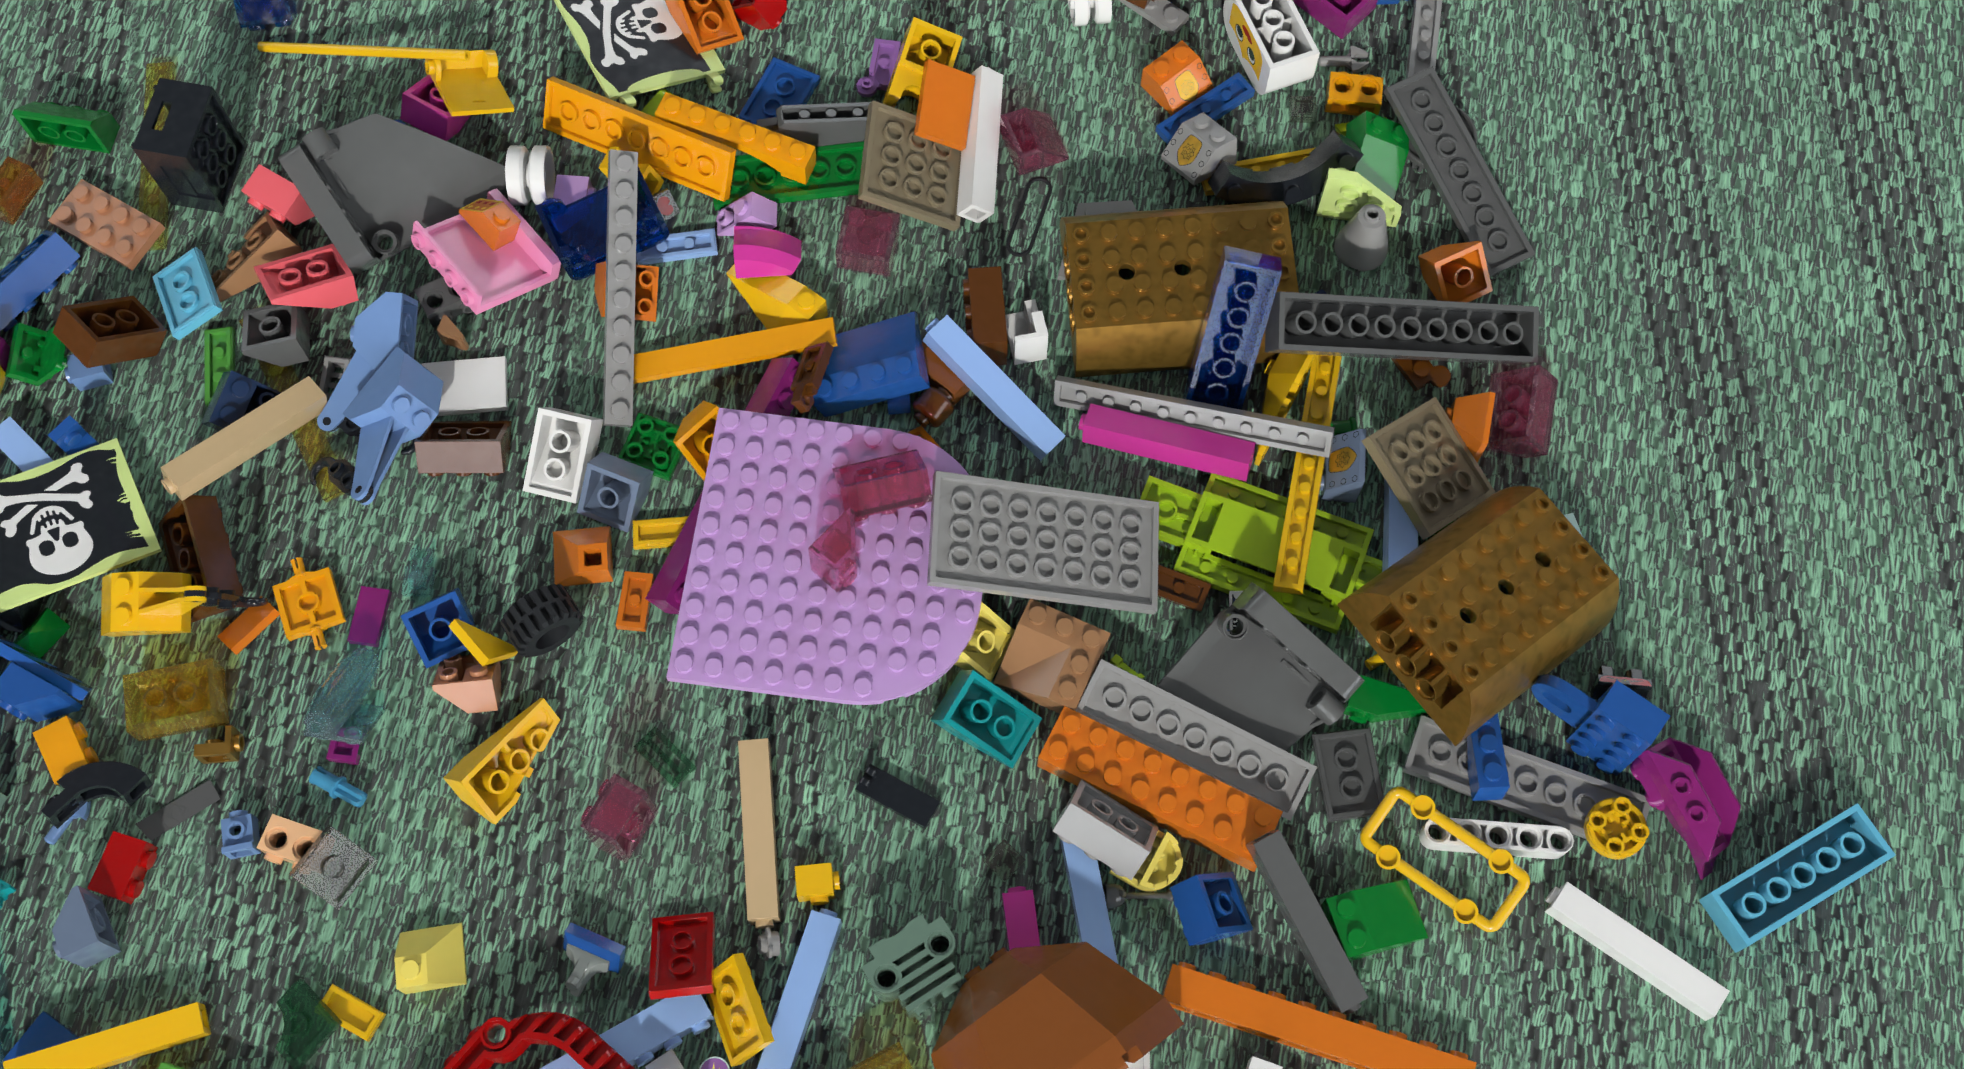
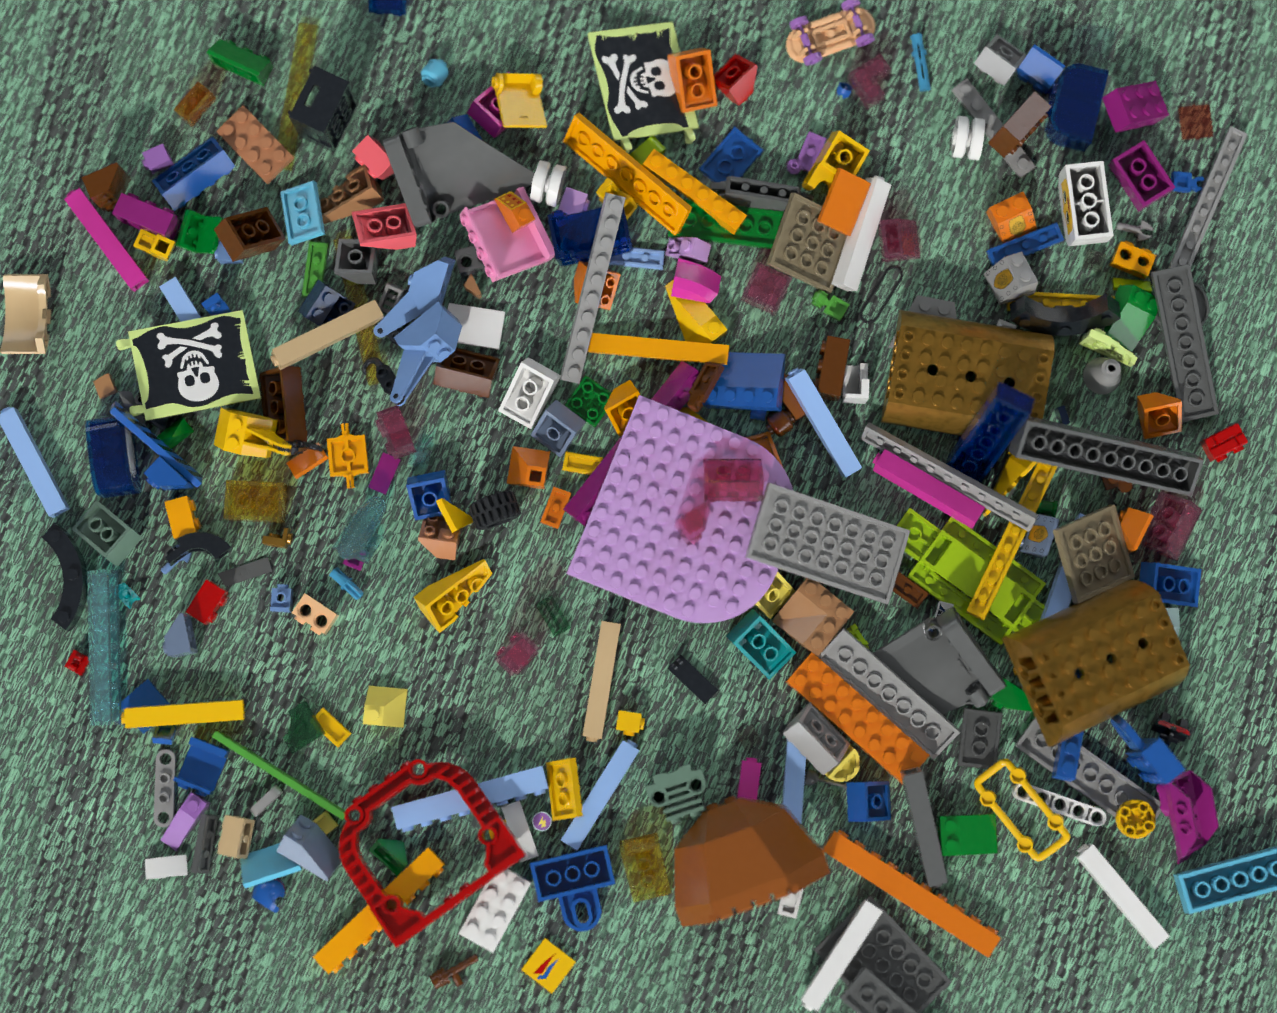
camera: 15 degrees right, 15 degrees up
yellow piece [257,41,470,61] -> none
clear smoke tile [289,825,378,911] -> none
piece [563,922,626,997] -> none
tile [643,188,680,225] -> none
red plate [648,912,715,1000] -> none
light grey plate [758,927,780,961] -> none
none -> clear pink brick [375,405,416,460]
none -> medium azure head [421,59,449,87]
none -> bright green plate [811,290,850,322]
none -> blue slope [1139,562,1202,607]
none -> red brick [1200,423,1248,463]

